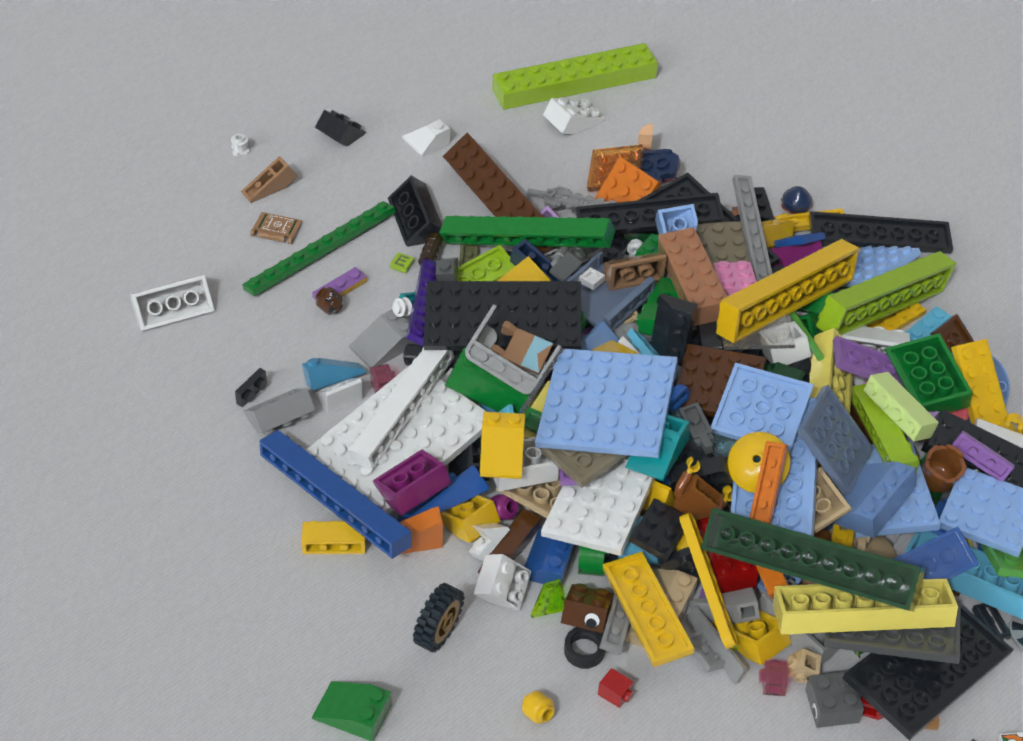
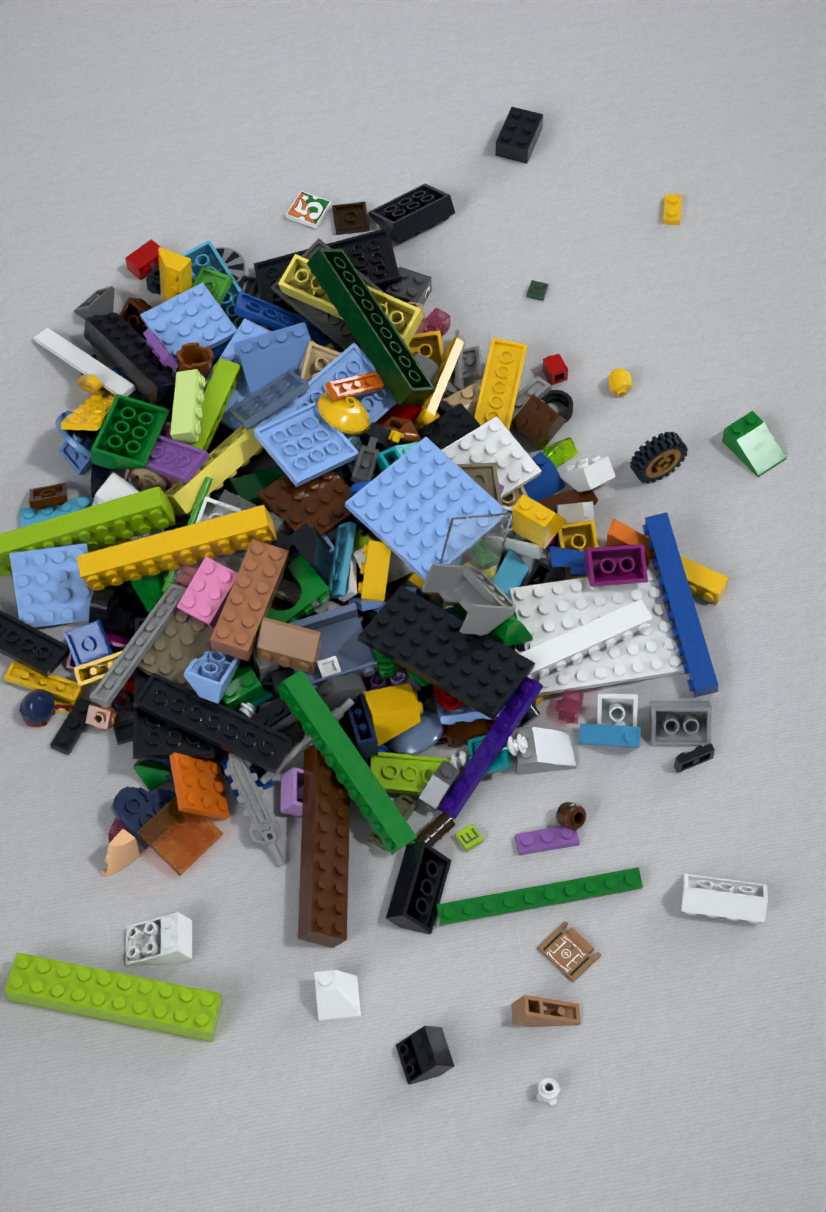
camera: 145 degrees left, 10 degrees up
medium nougat flag [490,321,553,375] -> none

